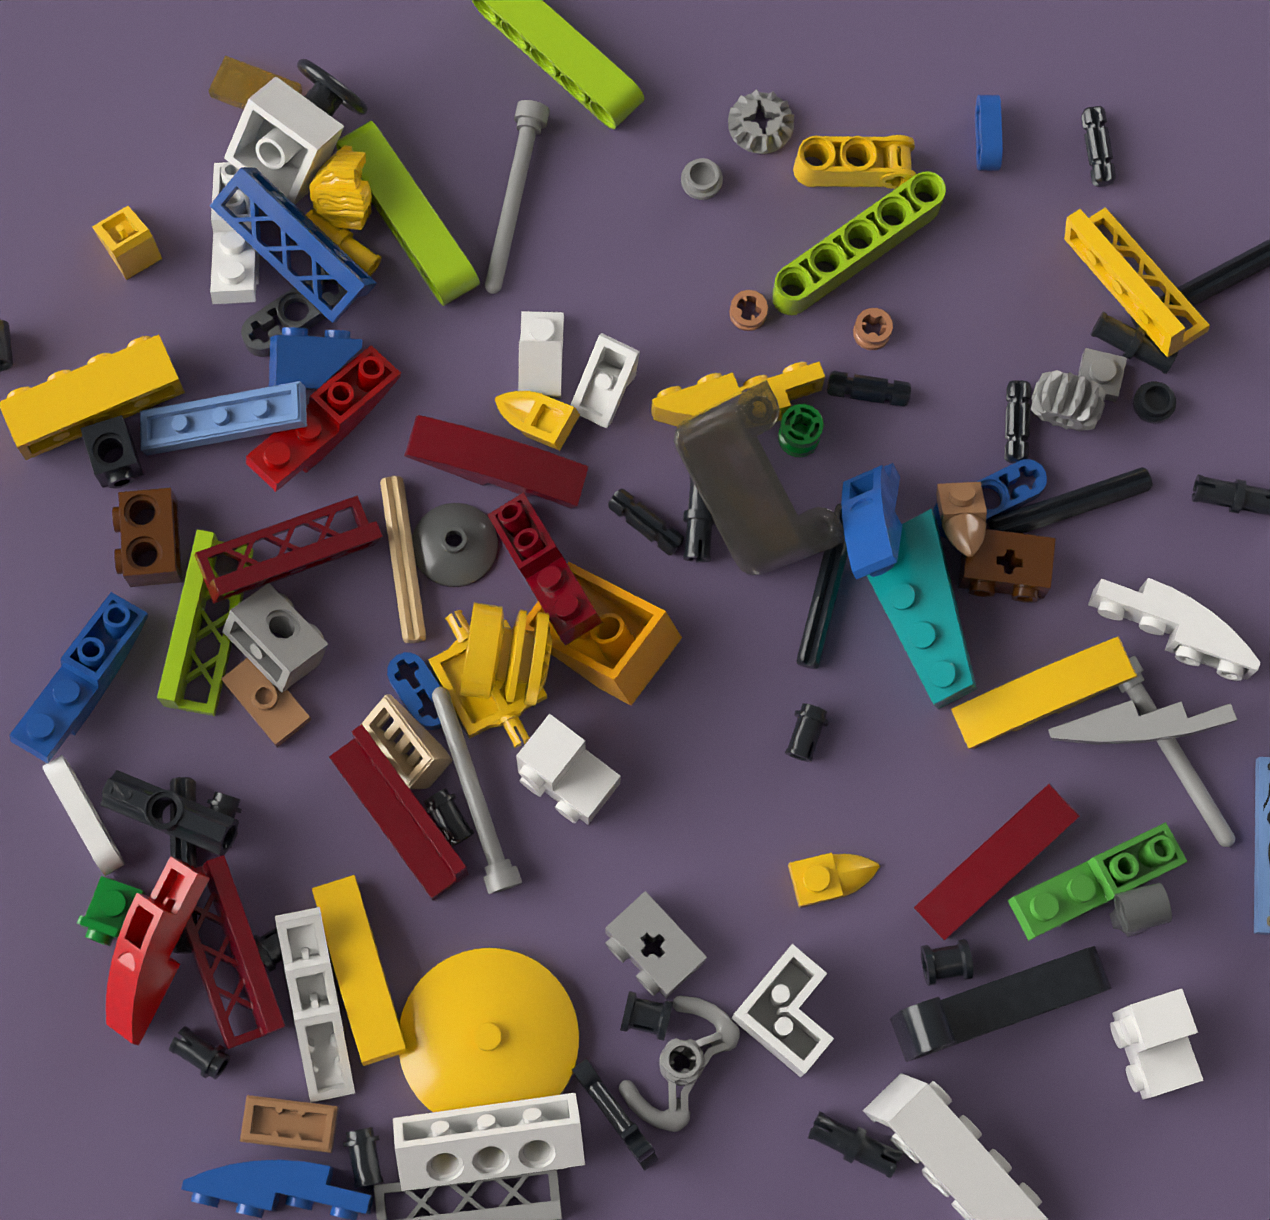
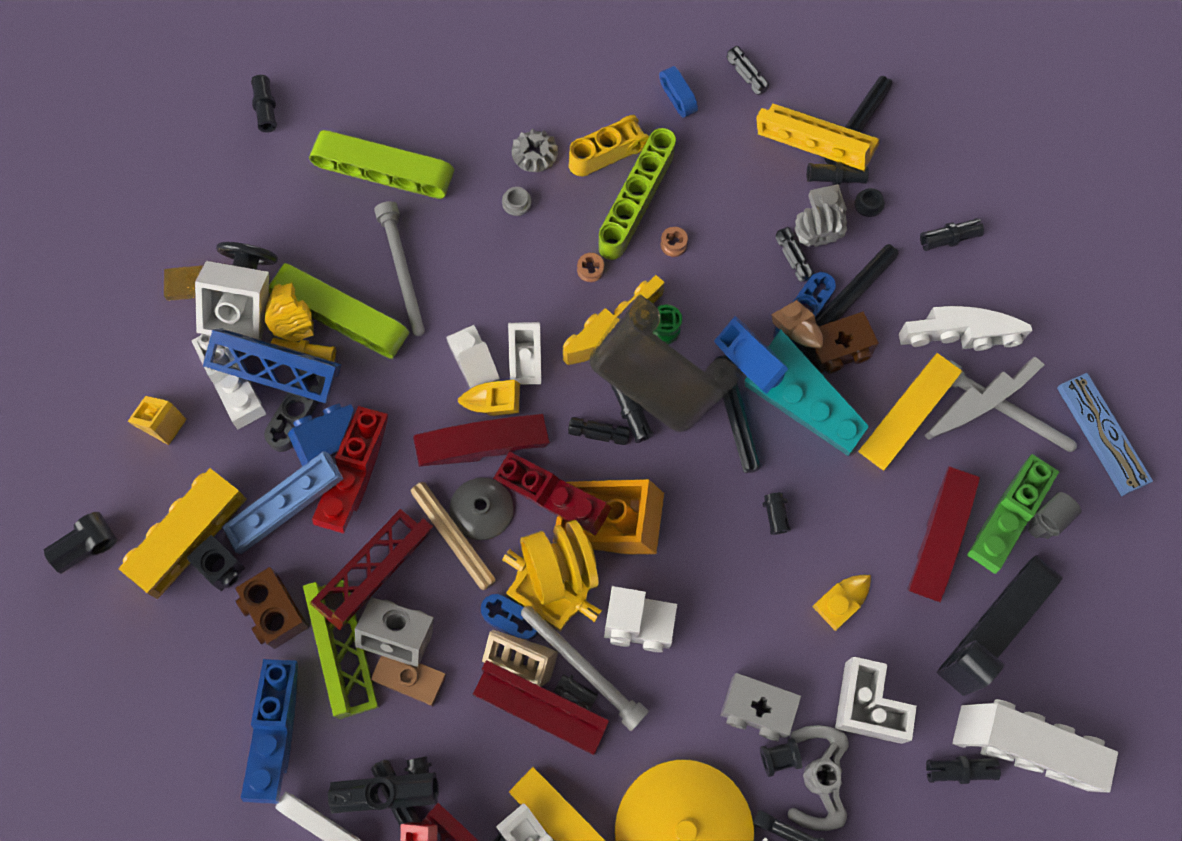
camera: 25 degrees left, 5 degrees down
black axle [827,371,911,407] -> none
black bush [920,939,974,986] -> none
white brick [1110,988,1204,1100] -> none

